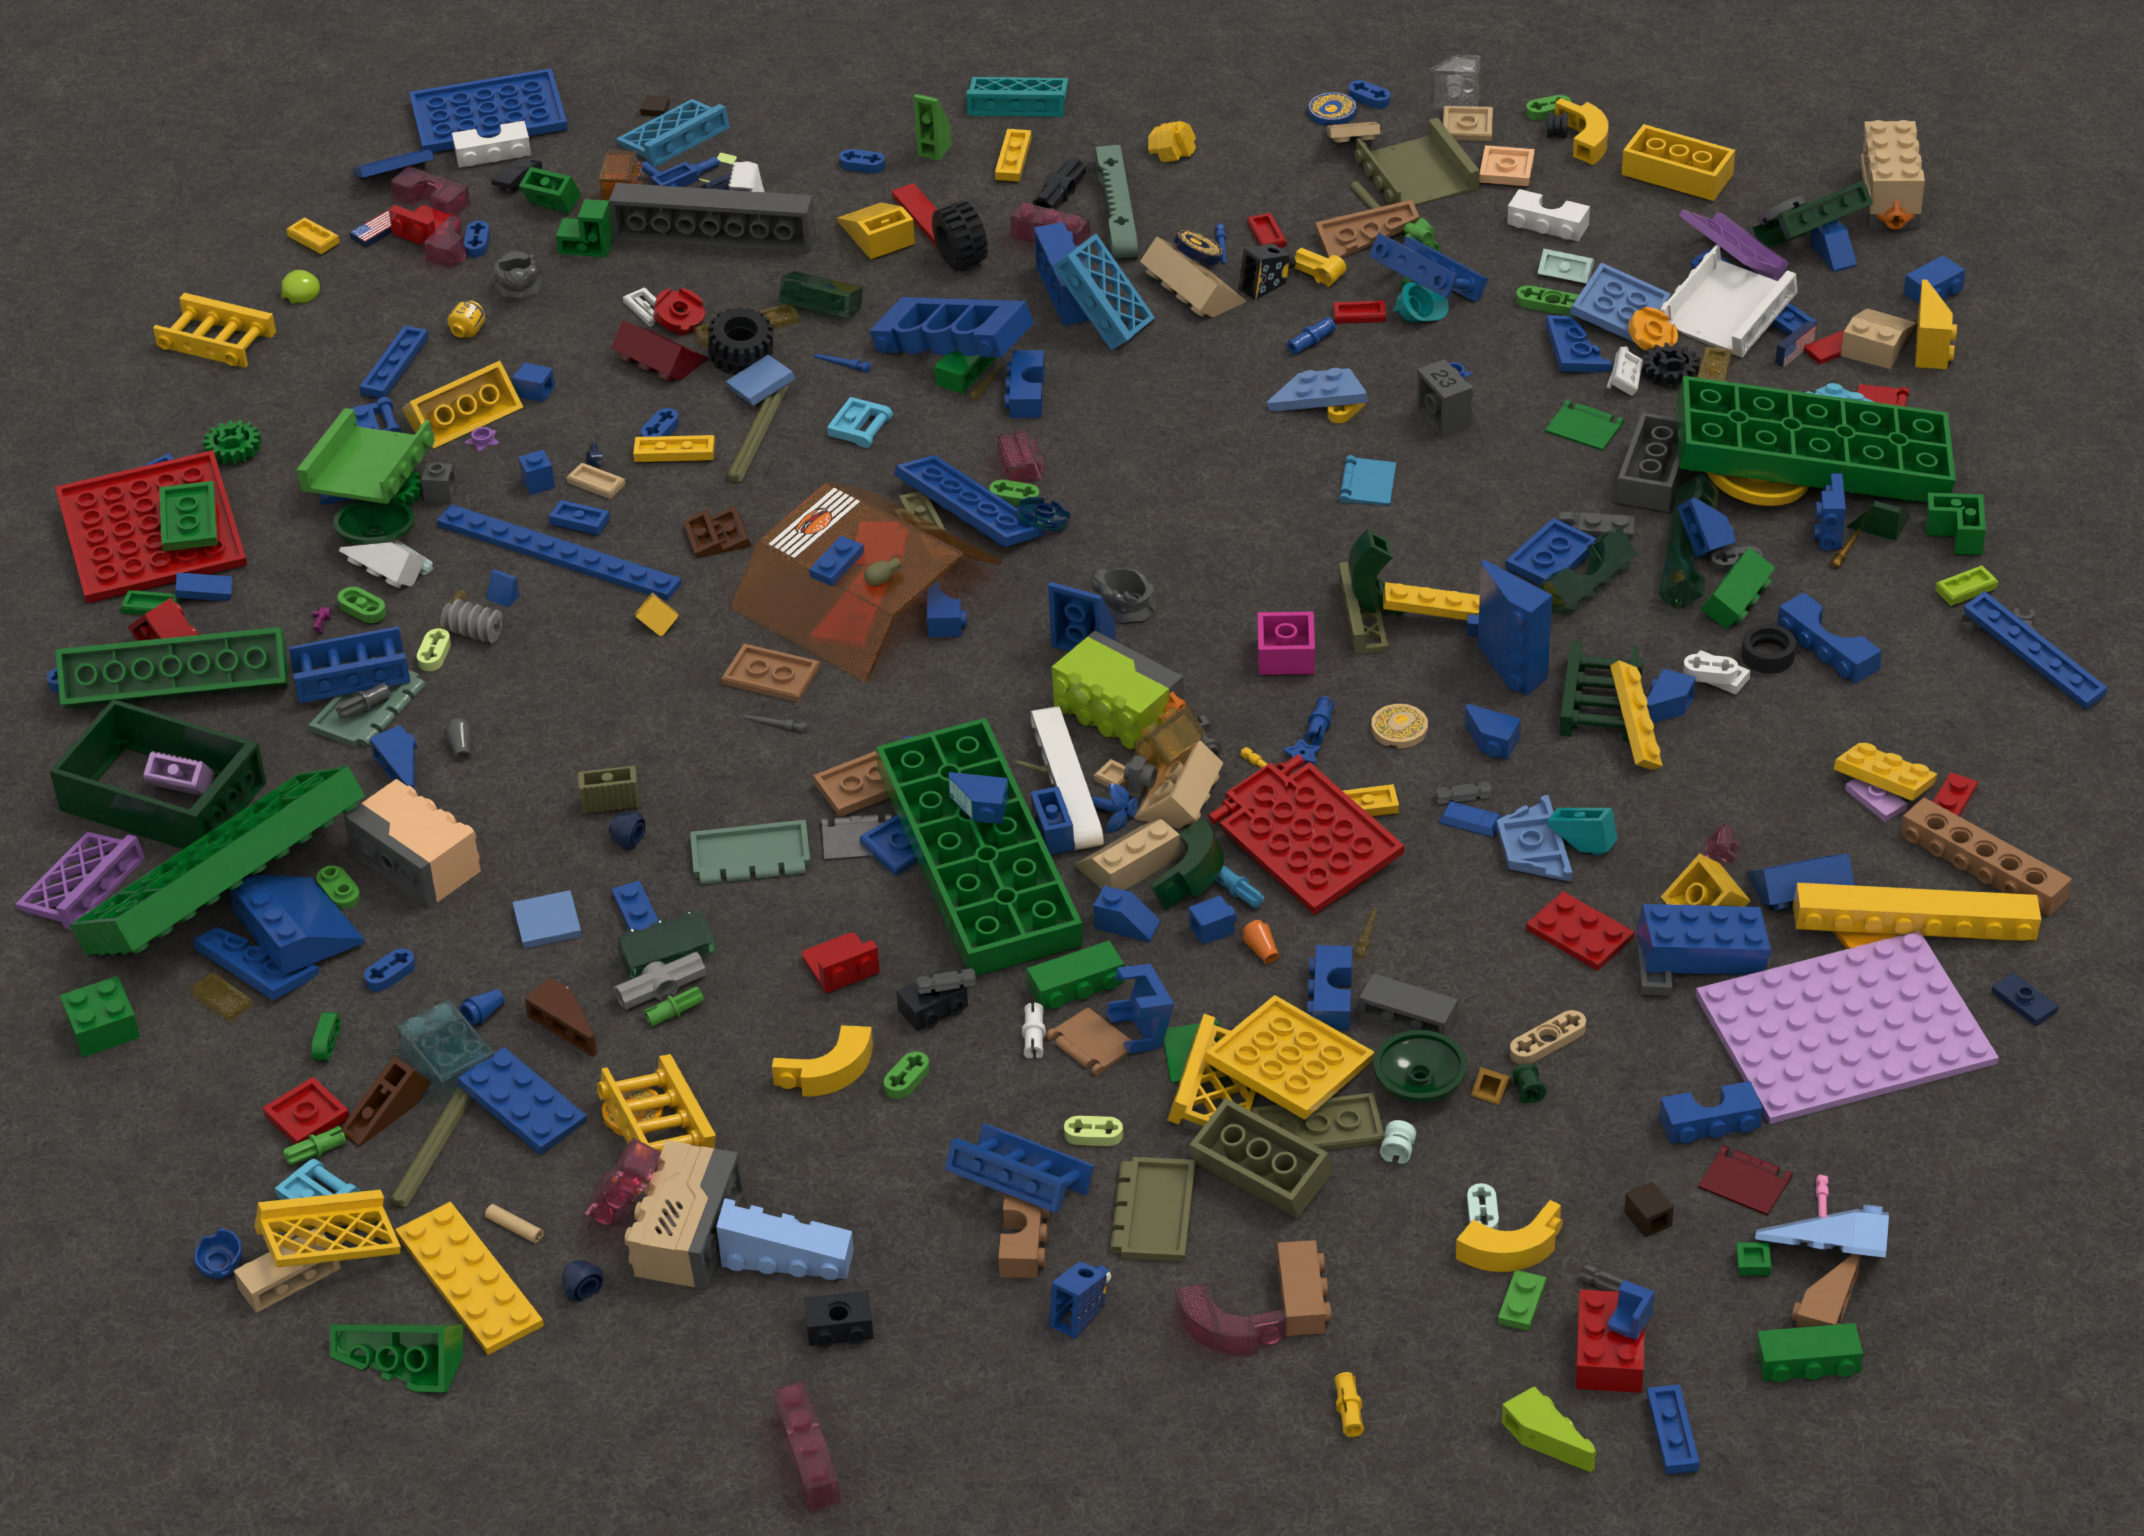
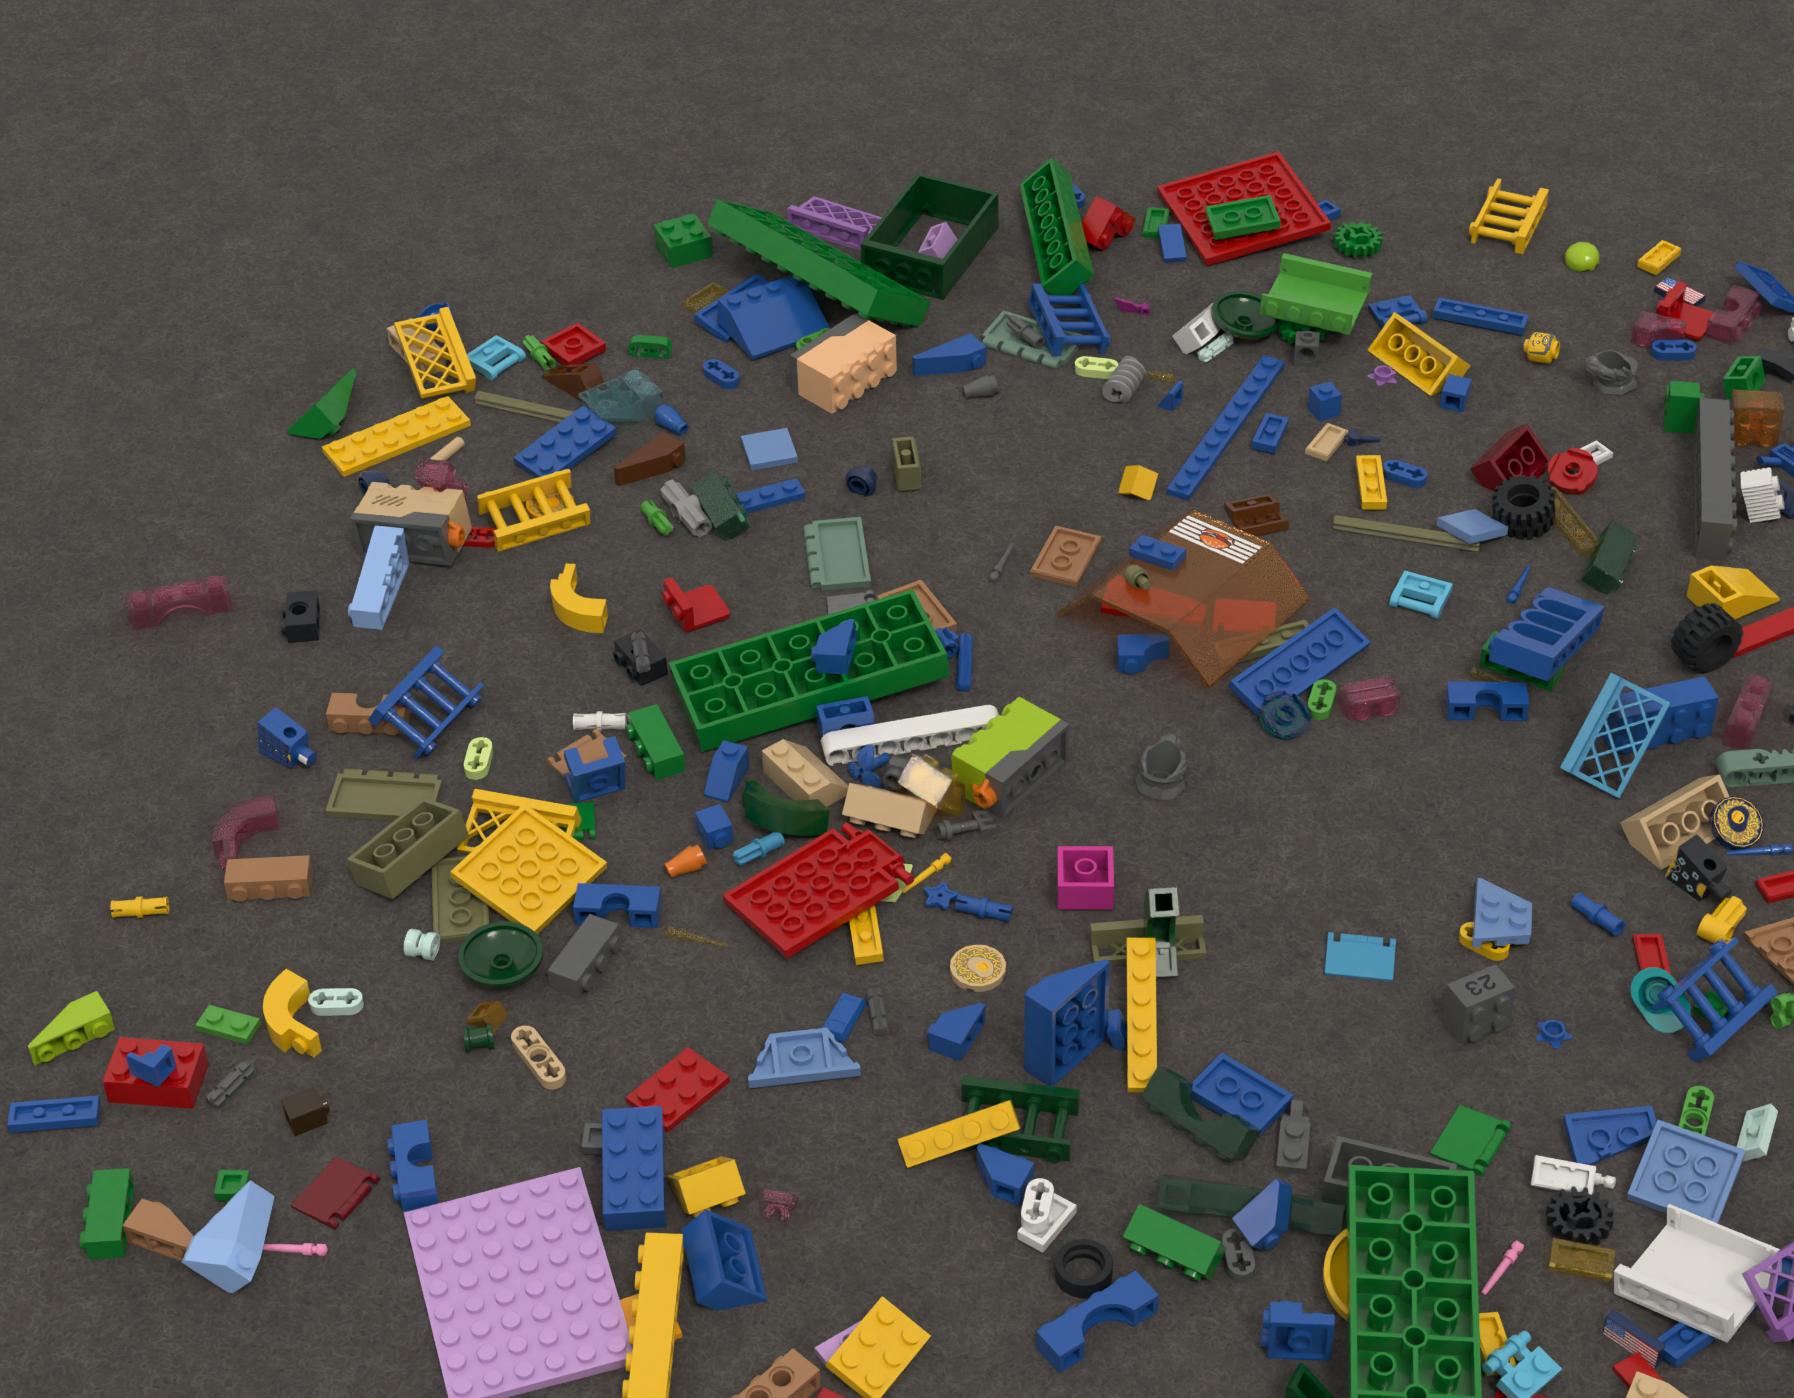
camera: 90 degrees right, 0 degrees up
bright green plate [338,587,386,623] -> none
bright green beam [884,1051,929,1099] -> none
blue slope [1048,582,1116,651] -> none
teal slope [1547,808,1618,855] -> none
light orange tile [1628,307,1678,351] -> none
pearl gold piece [1830,529,1861,569] -> none

